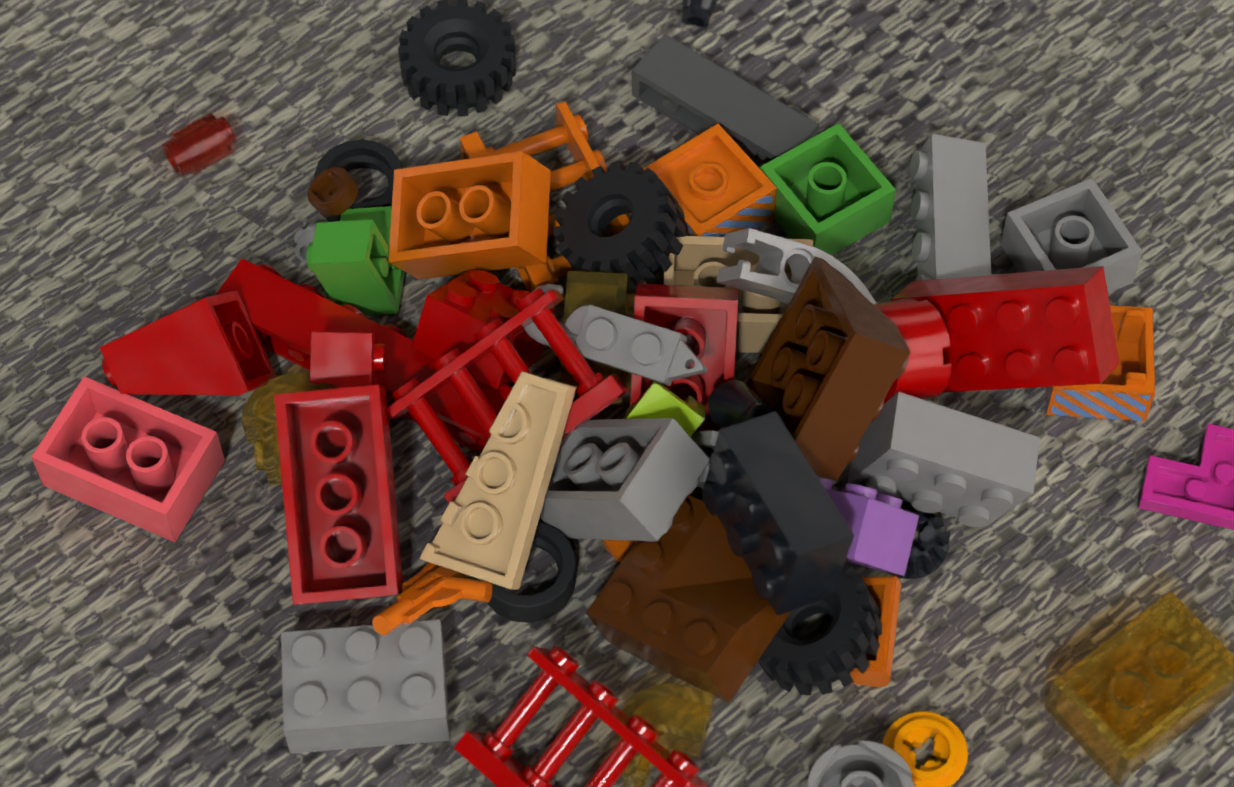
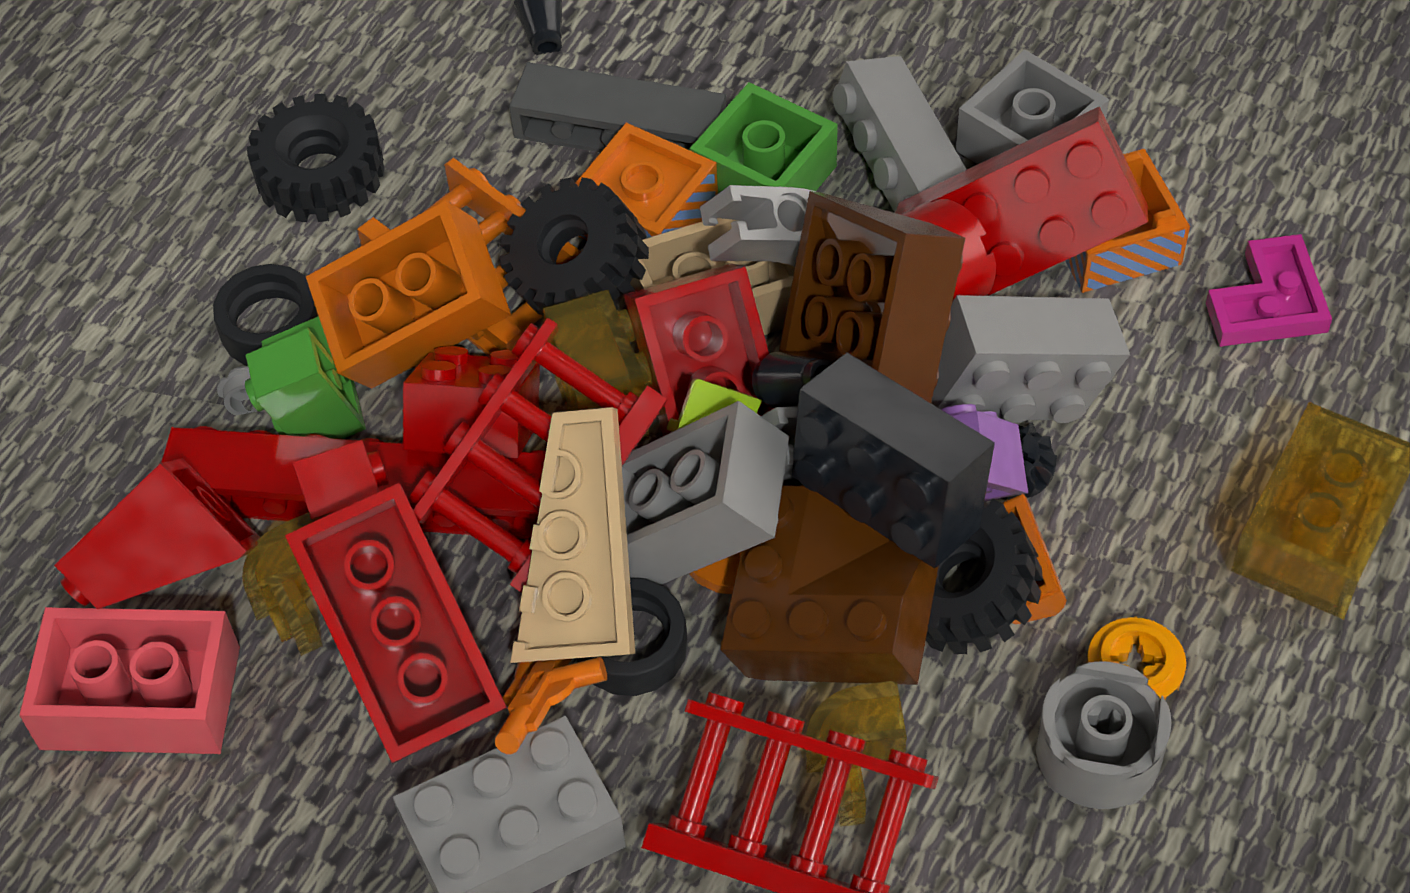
camera: 20 degrees left, 5 degrees down
clear red brick [162,112,236,177] -> none
reddish brown tile [308,167,358,217] -> none
light grey plate [524,284,707,386] -> none

